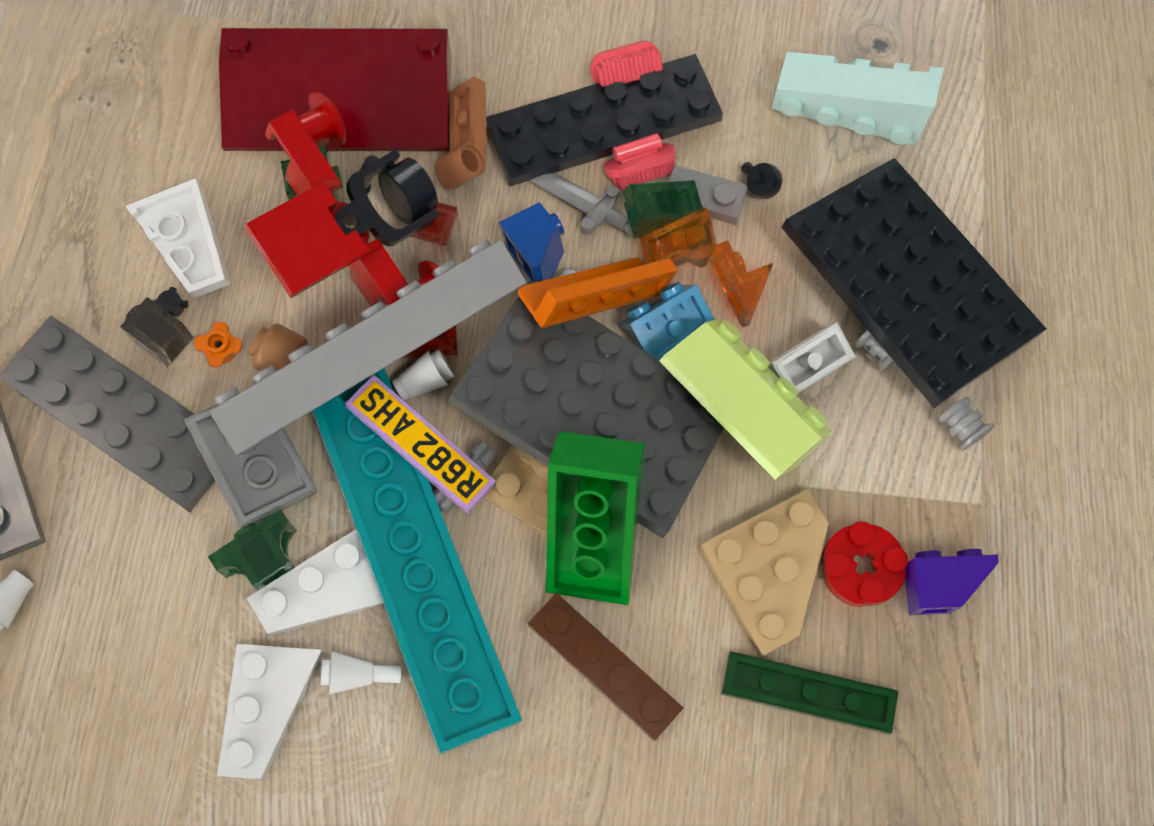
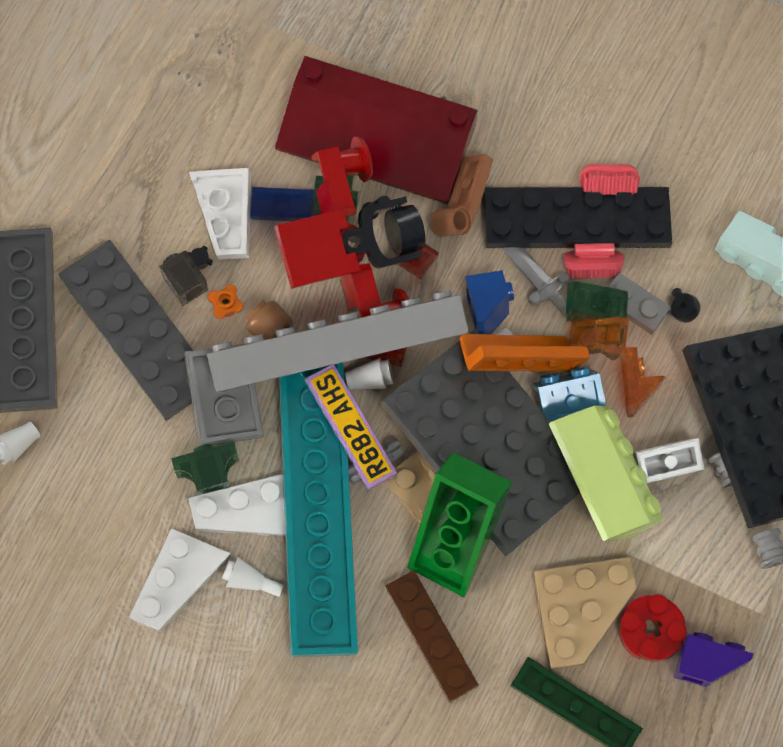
camera: 20 degrees right, 0 degrees up
none -> clear blue plate [250,187,314,221]

